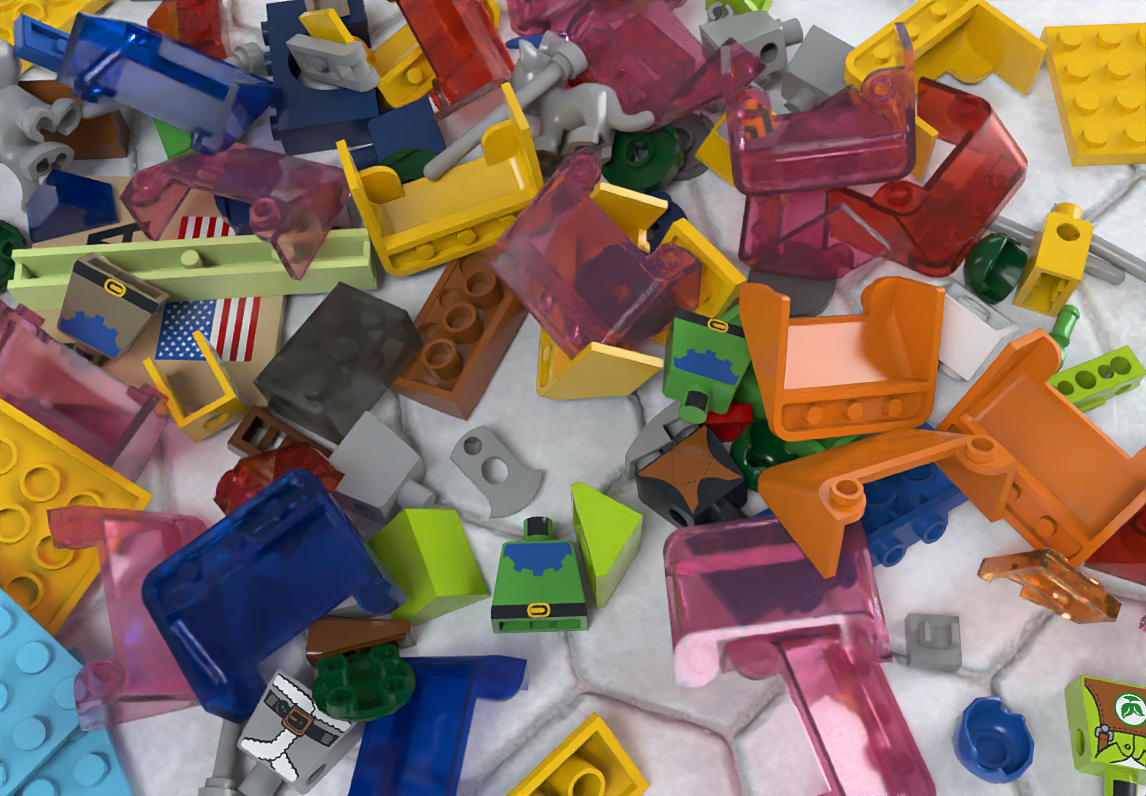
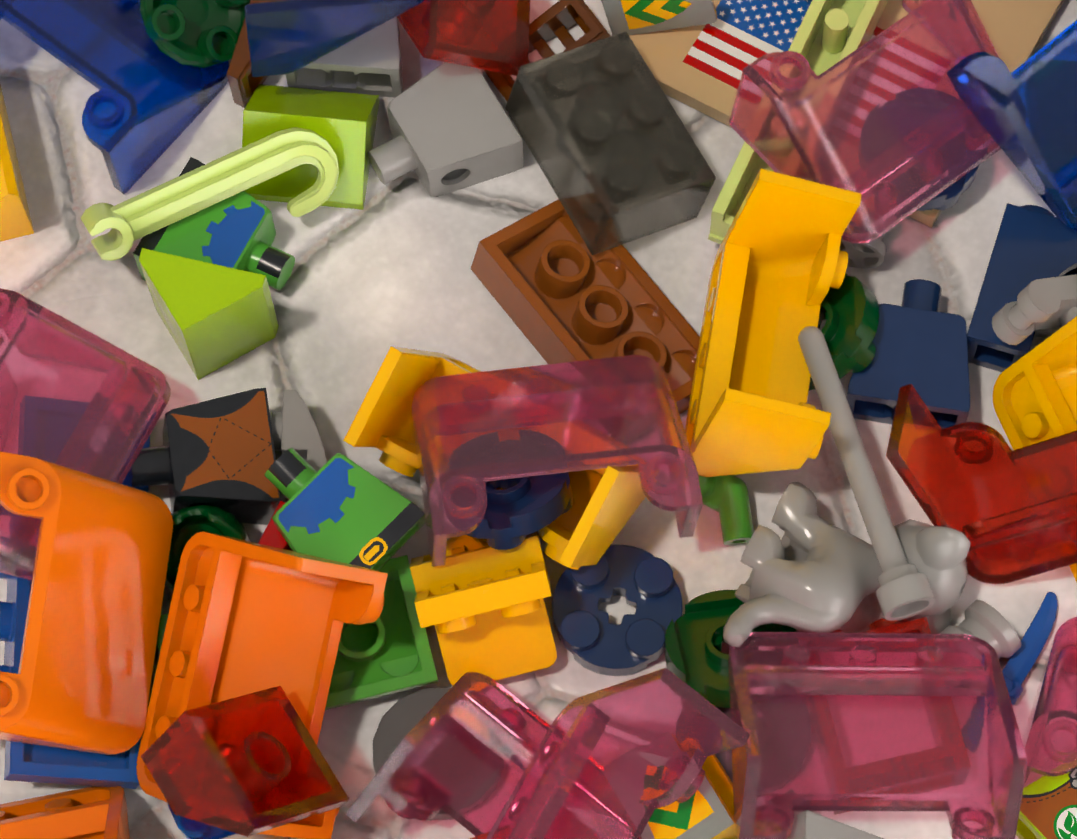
camera: 120 degrees right, 5 degrees up
light grey piece [450,425,542,519] -> none
none -> yellowish green piece [81,127,339,261]
none -> clear red slope [141,686,349,837]

